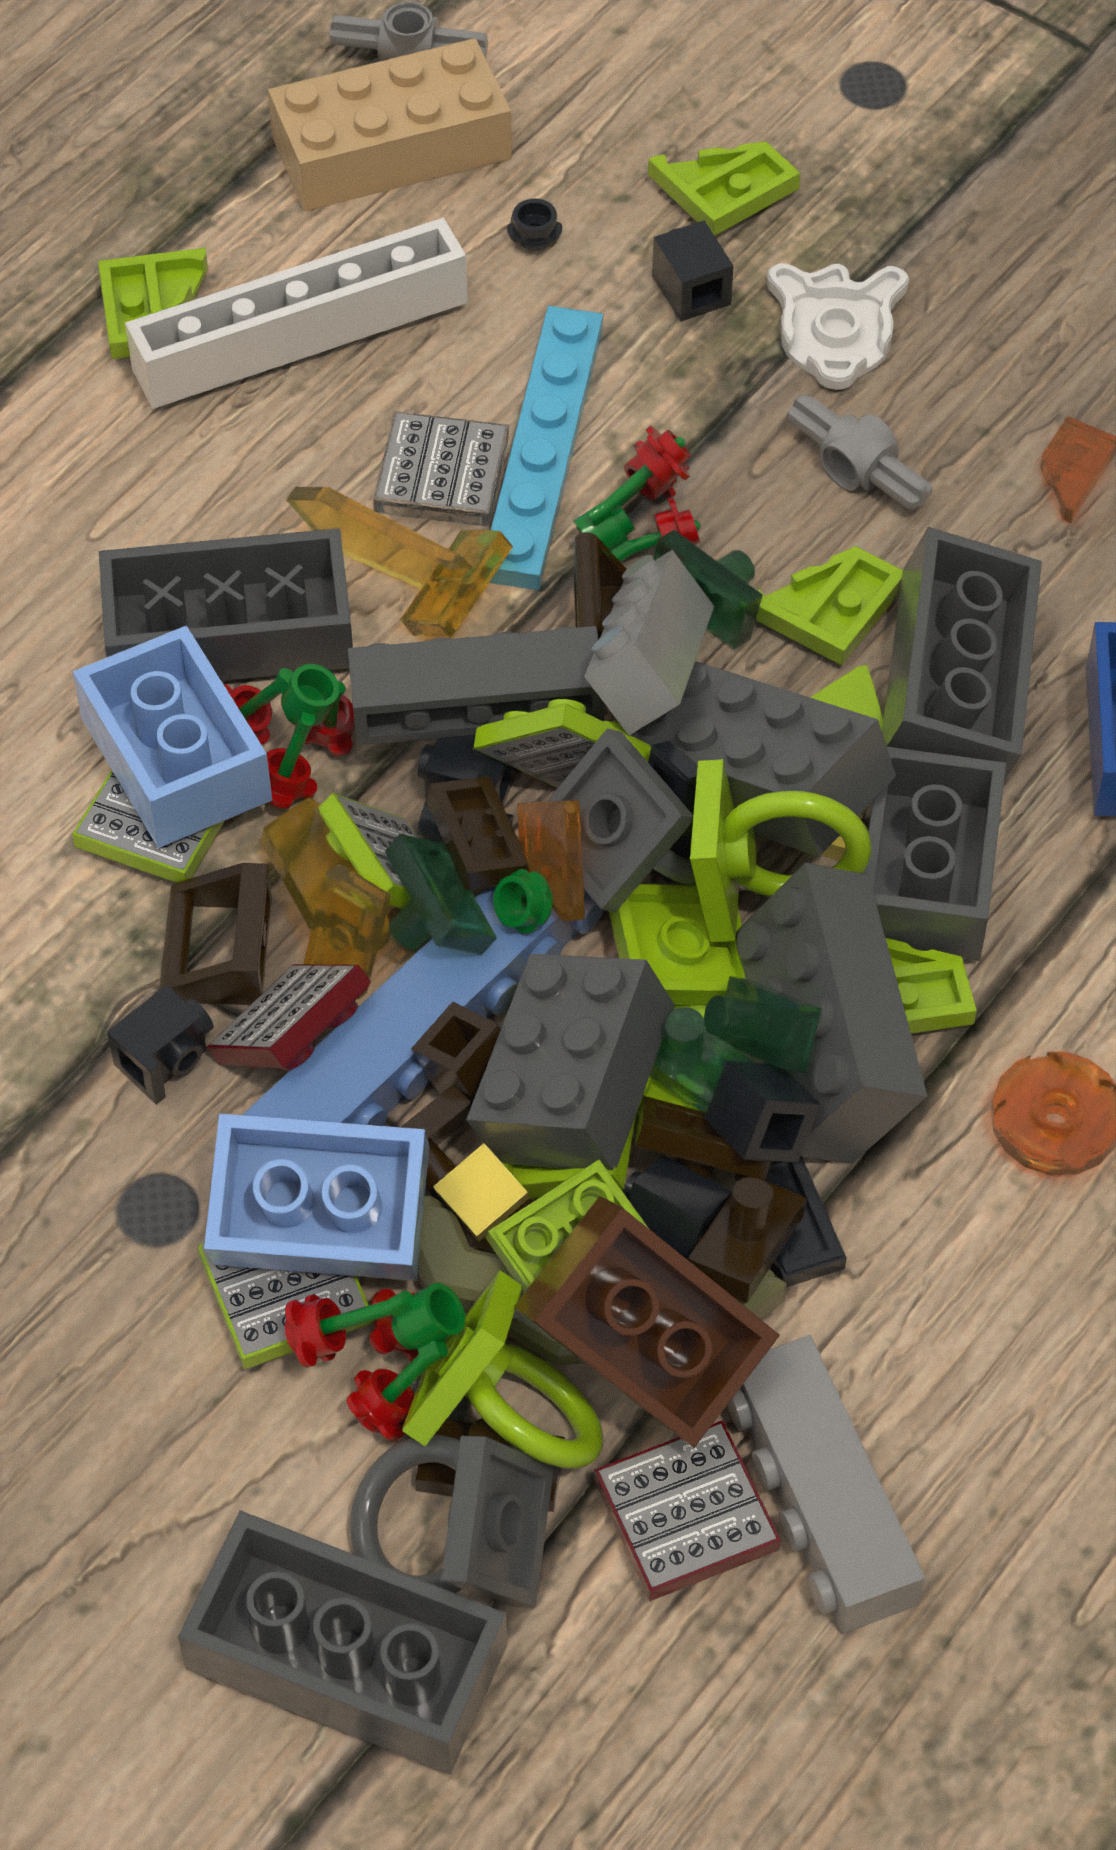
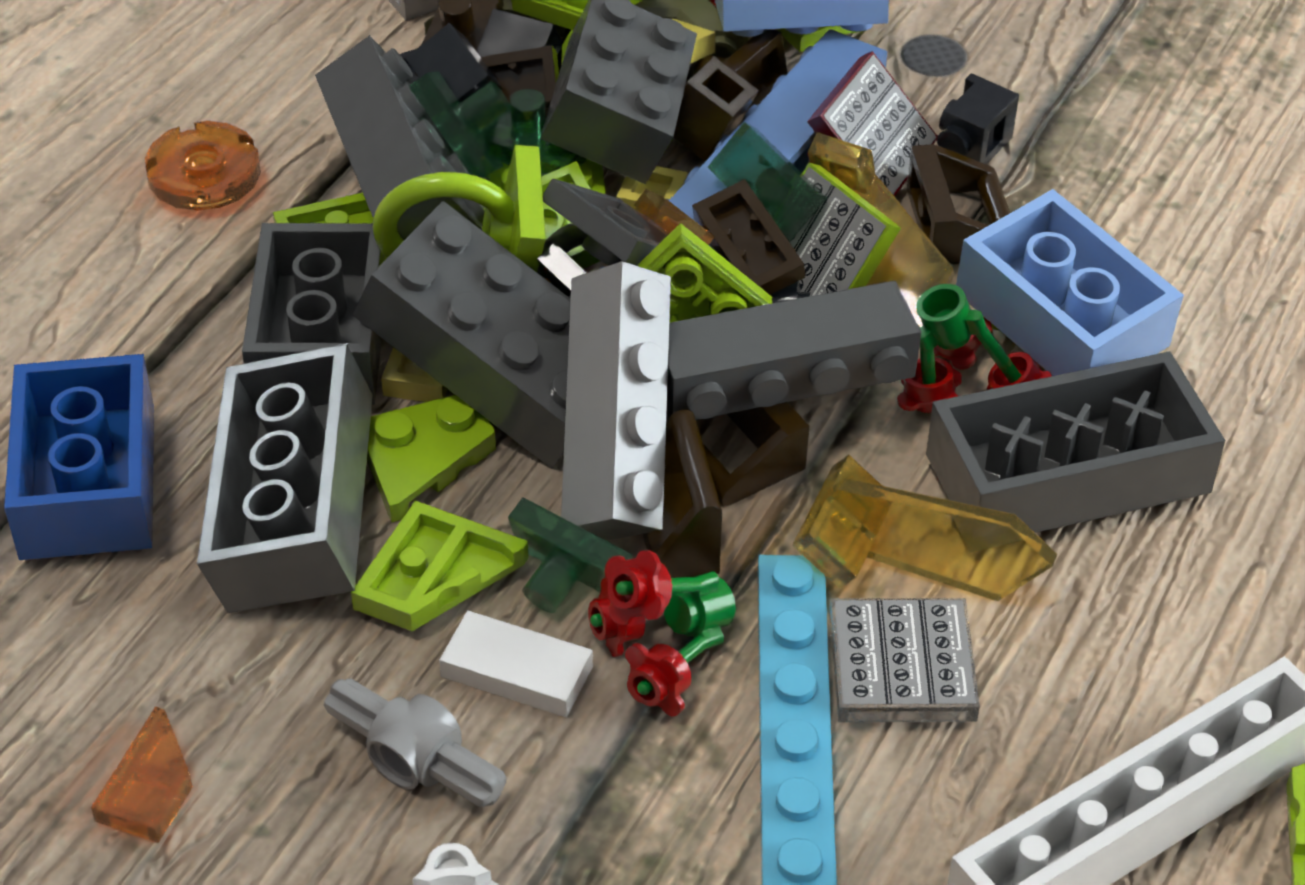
camera: 170 degrees right, 10 degrees down
green plate [493,869,553,933] -> none
none -> white tile [439,610,593,718]

